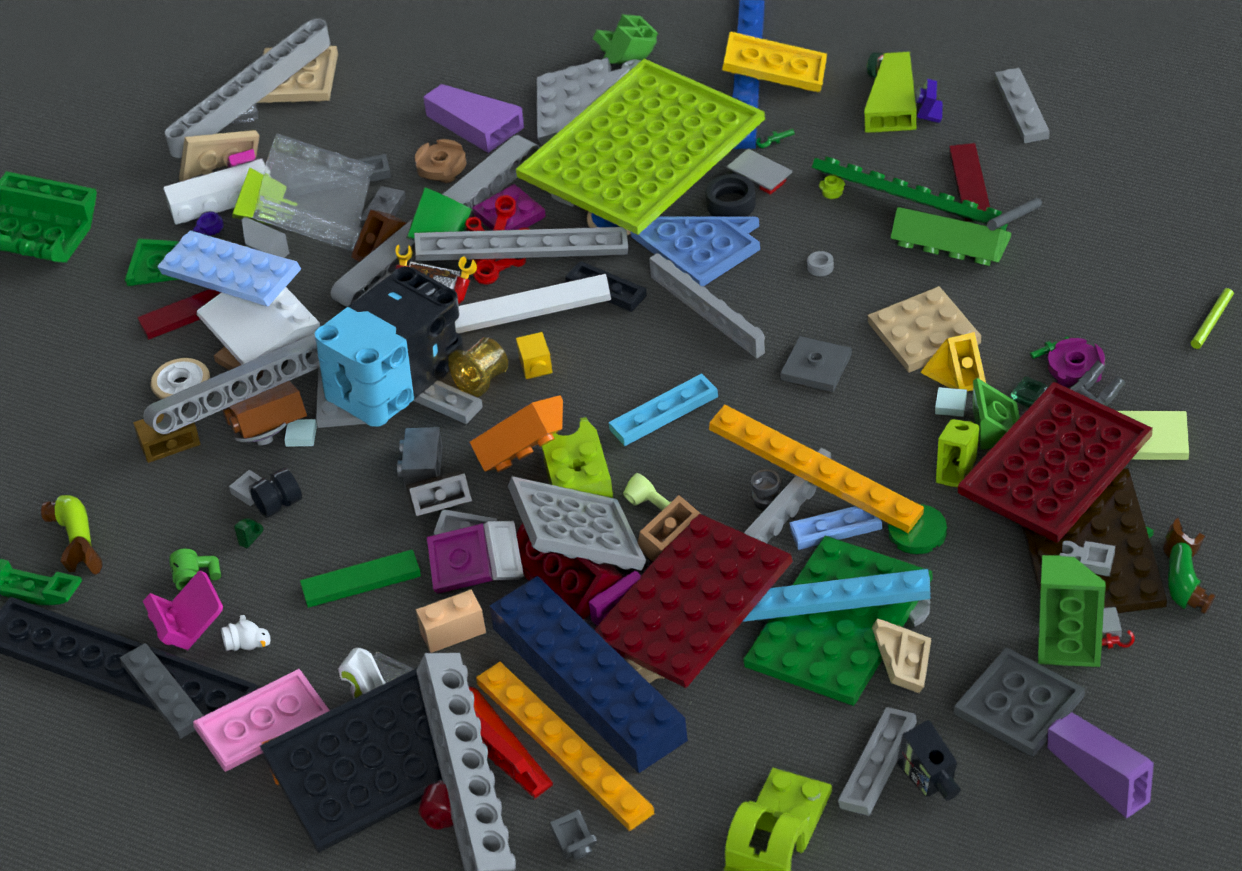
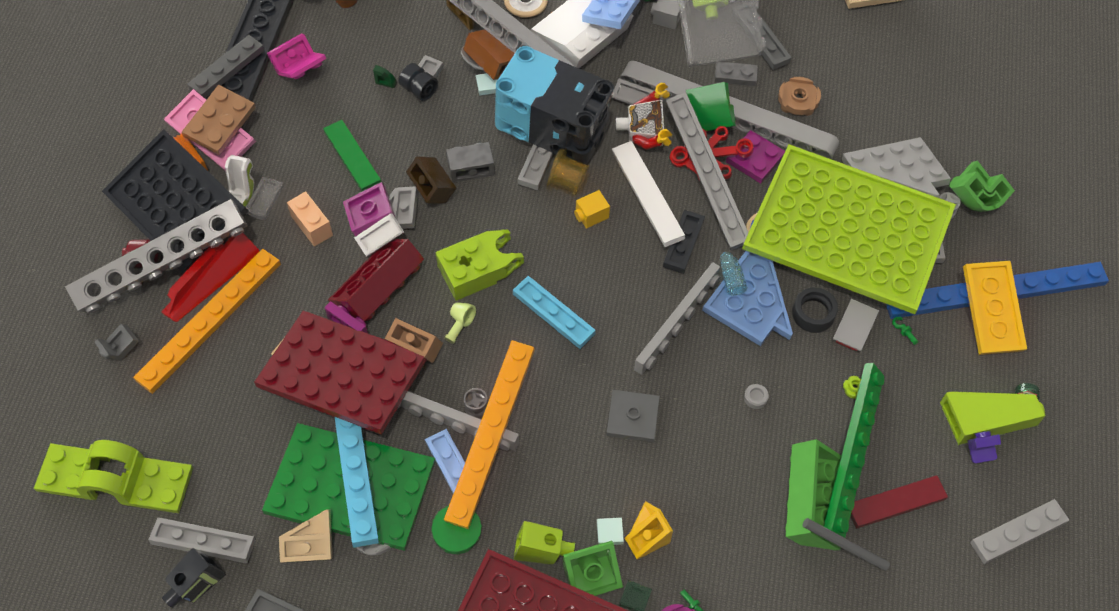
camera: 70 degrees right, 15 degrees up
bright green piece [169,548,221,591] -> none
white animal [221,615,271,651] -> none
reddish brown slope [351,209,407,262] -> none
medium lavender slope [423,84,524,153] -> none
orange slope [470,395,563,472] -> none
dark blue brick [490,576,688,773] -> none
light grey plate [508,477,646,570] -> none
tan plate [868,286,981,373] -> none
none -> medium nougat plate [182,85,256,155]
none -> clear light blue hinge [720,252,748,296]

